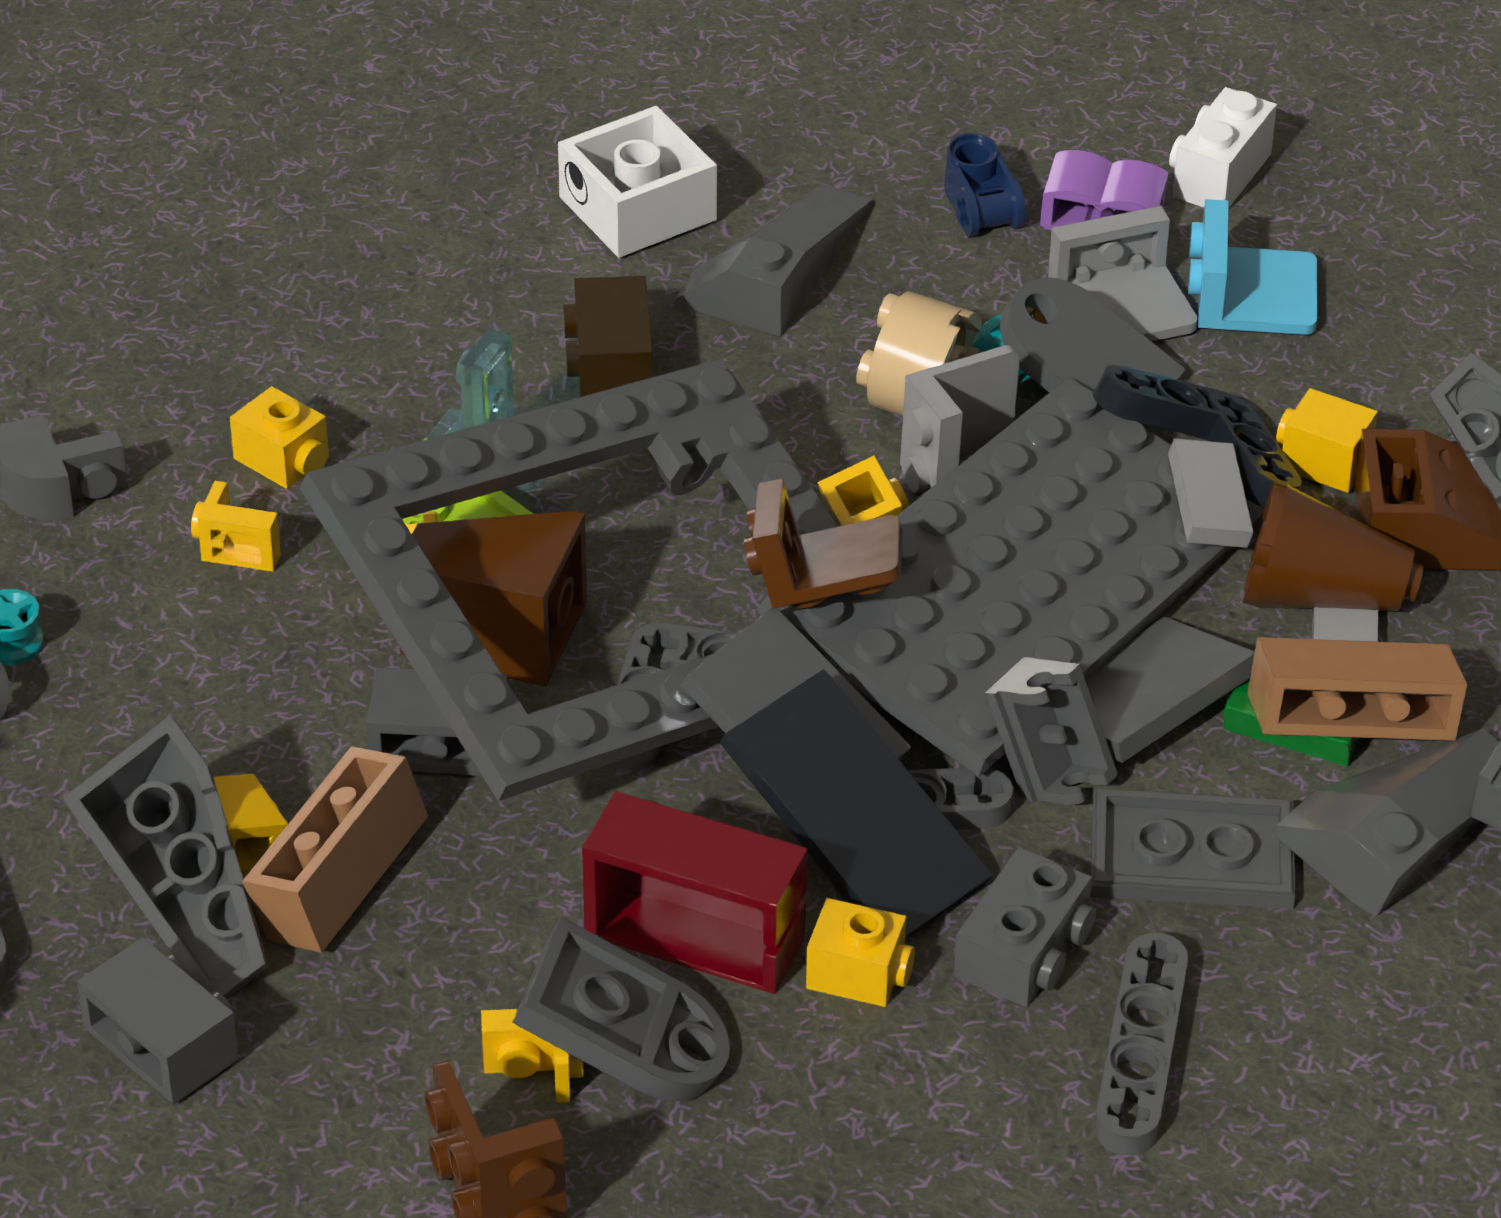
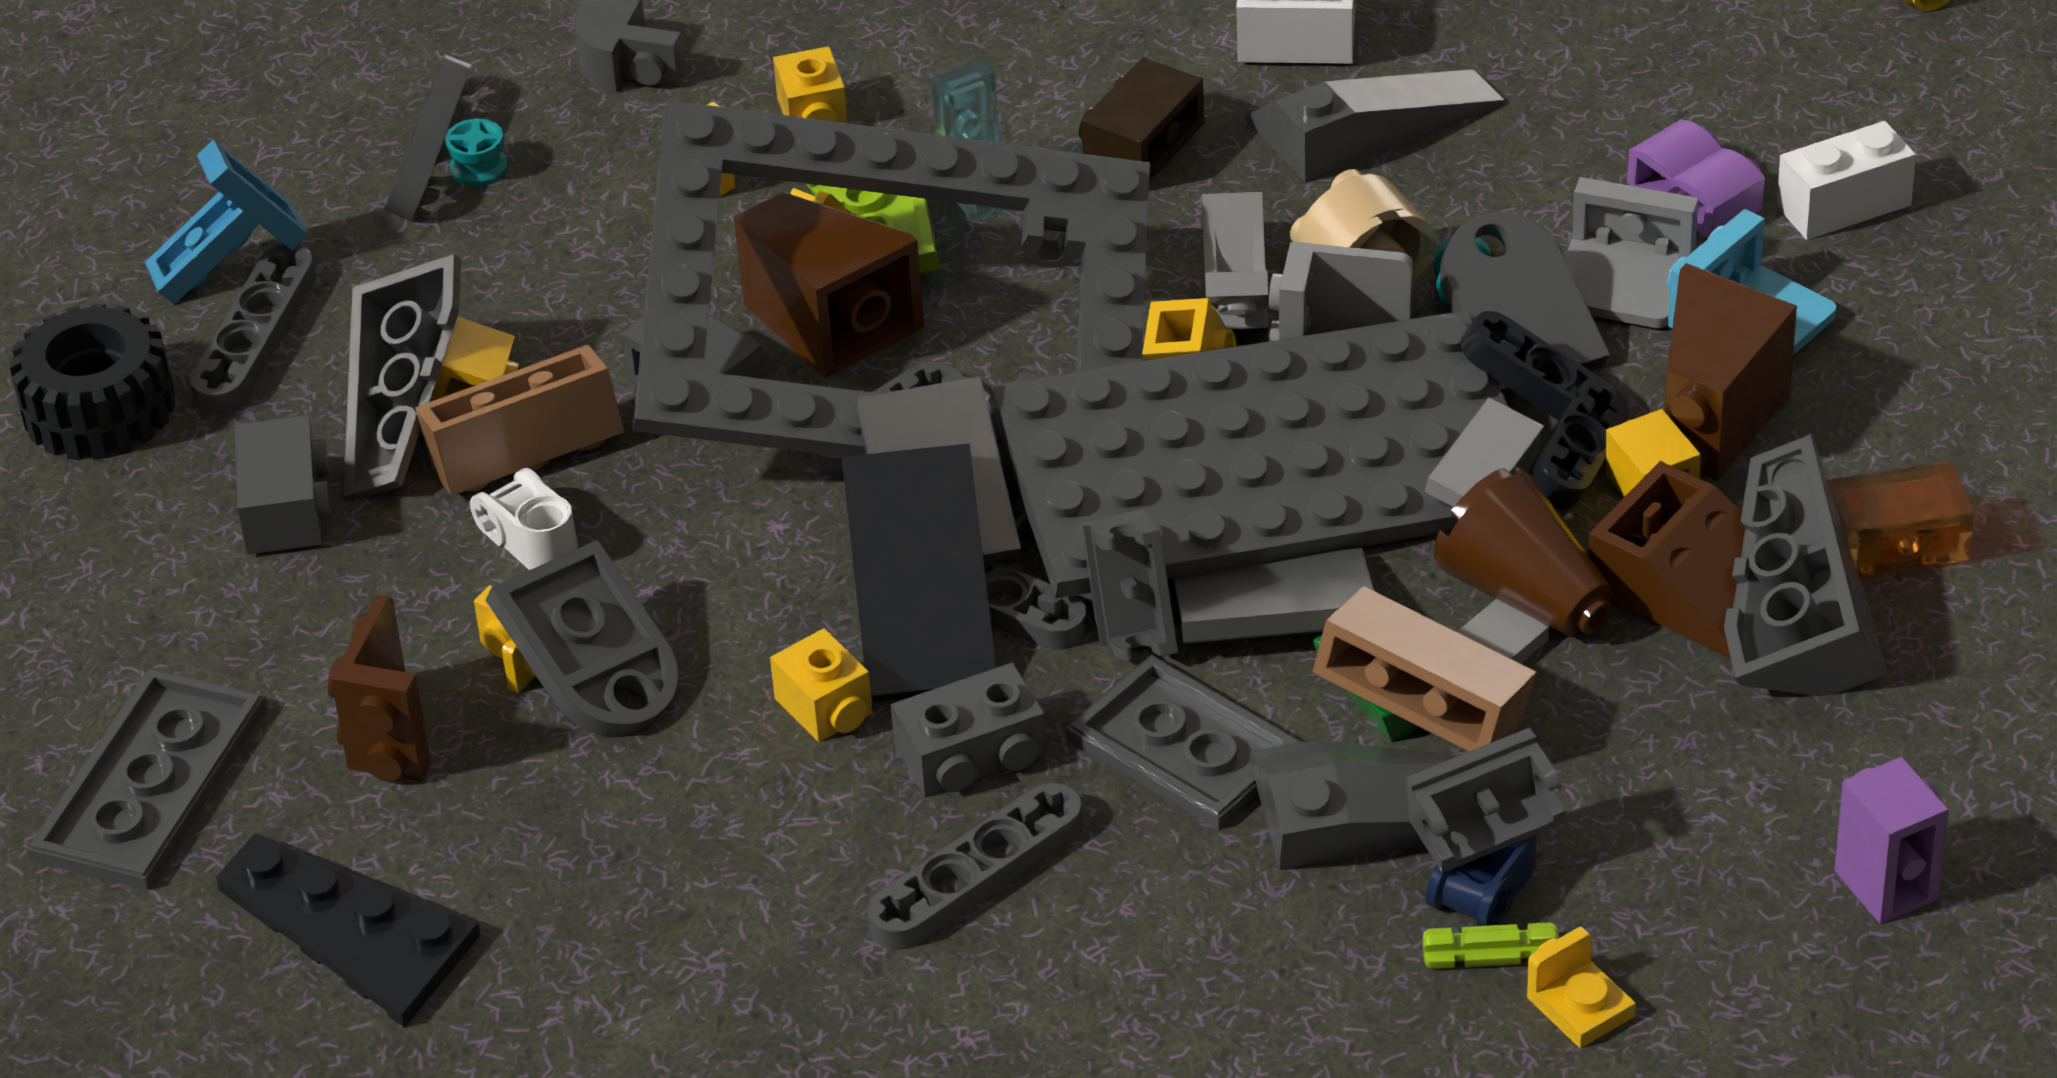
camera: 40 degrees right, 0 degrees up
dark red piece [582,791,808,994] -> none
reddish brown bracket [744,478,903,609] -> none
dark blue piece [944,133,1026,238] -> none
none -> white piece [470,468,579,570]
none -> light grey arch [1202,192,1268,330]
none -> reddish brown slope [1665,263,1797,481]

